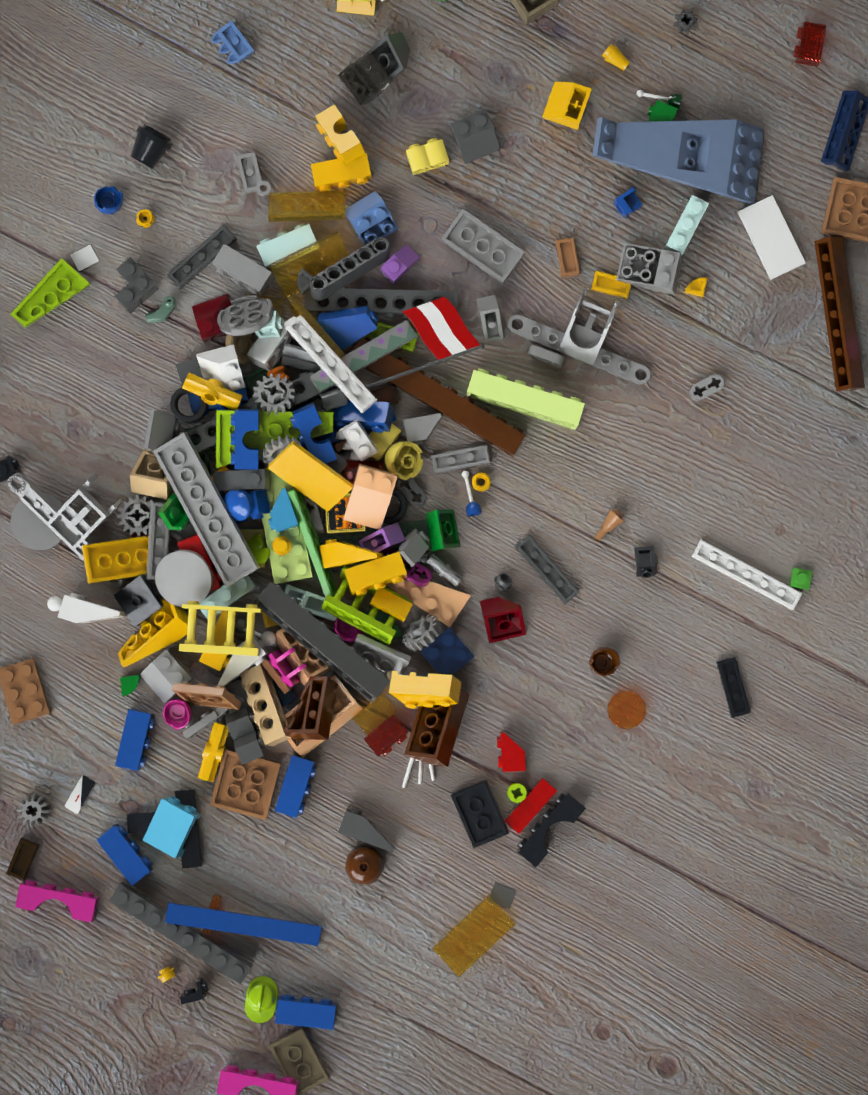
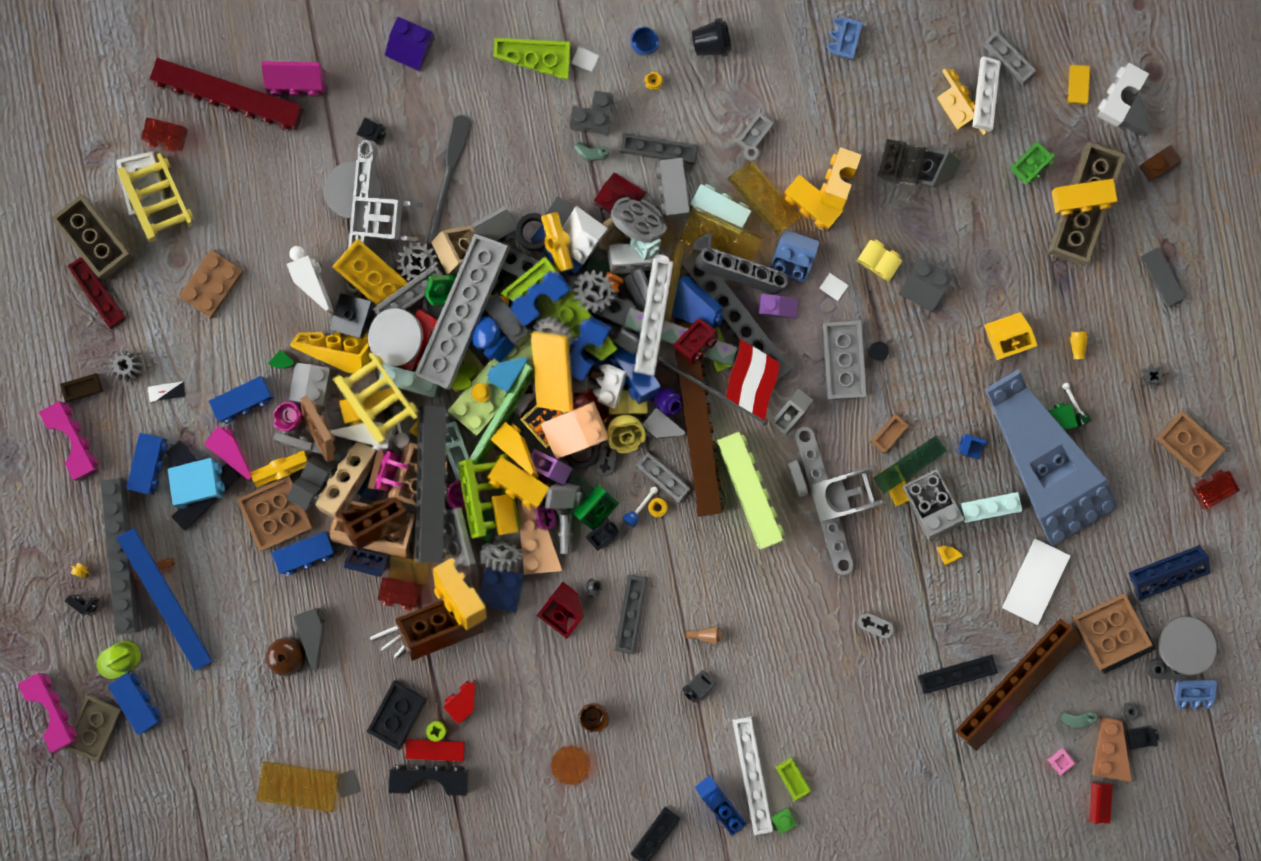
camera: 55 degrees right, 0 degrees up
none -> dark pink slope [204,426,252,481]
none -> dark blue bracket [344,546,388,577]
none -> dark grey piece [427,115,471,246]
none -> black bracket [586,517,619,551]
none -> dark purple head [654,388,682,416]
none -> dark red bracket [673,318,717,365]
none -> blue slope [695,776,747,836]
none -> lime tile [775,757,811,801]
none -> white sticker [819,273,849,301]
none -> black tile [869,341,889,361]
none -> clear green tile [873,436,947,494]
none -> black tile [918,654,998,694]
none -> medium nougat plate [1155,411,1225,478]

